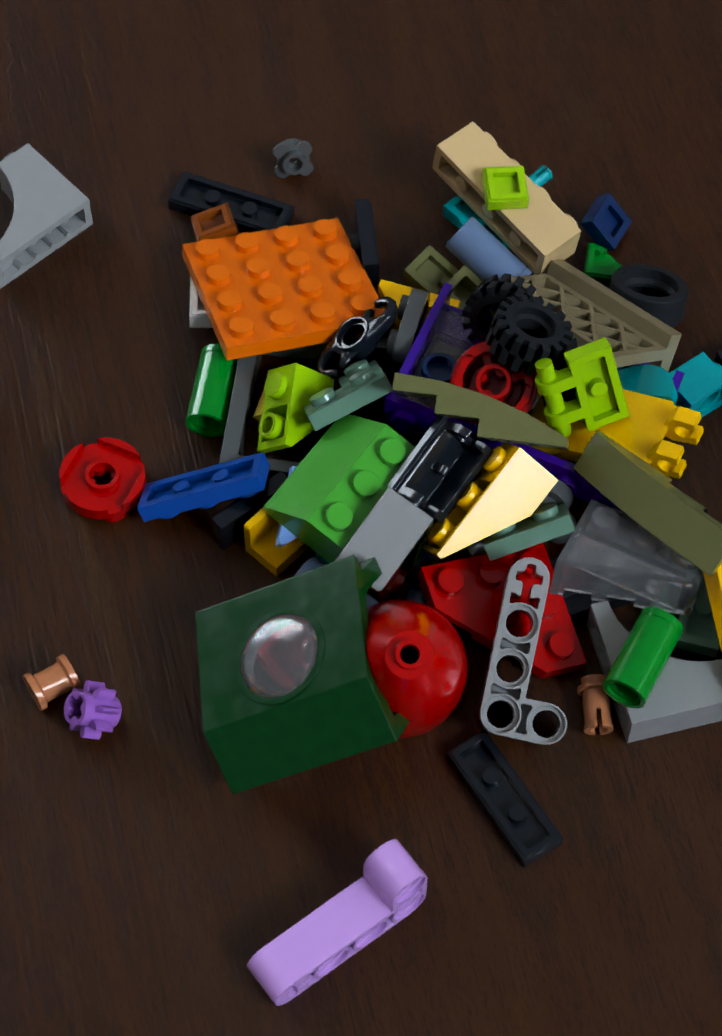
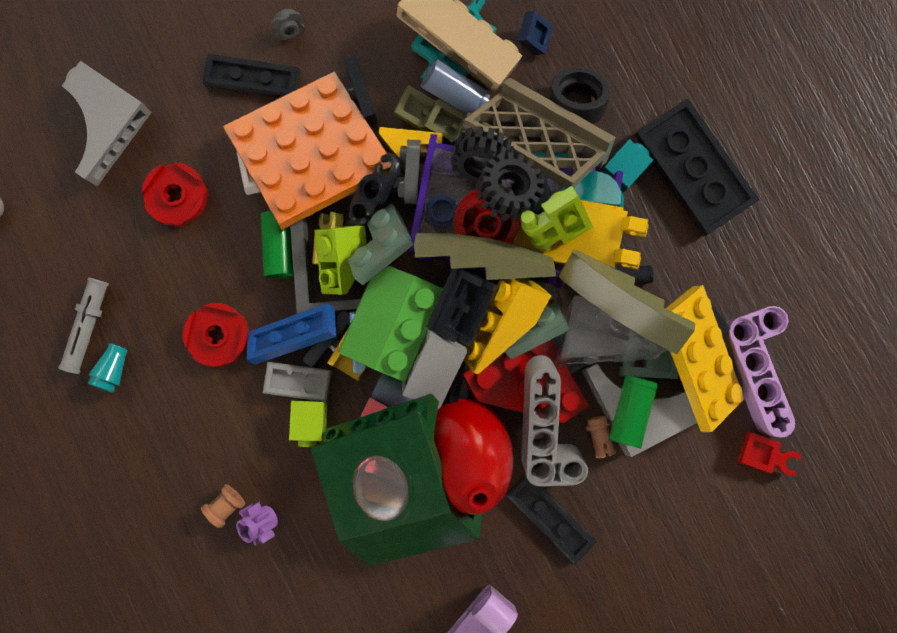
camera: 15 degrees left, 25 degrees up
dark orange slope [190,202,239,242] -> none
lime tile [481,166,529,210] -> none
green tile [584,242,622,287] -> none
none -> red plate [142,163,209,227]
none -> light grey plate [263,362,332,402]
none -> lime brick [289,401,328,447]

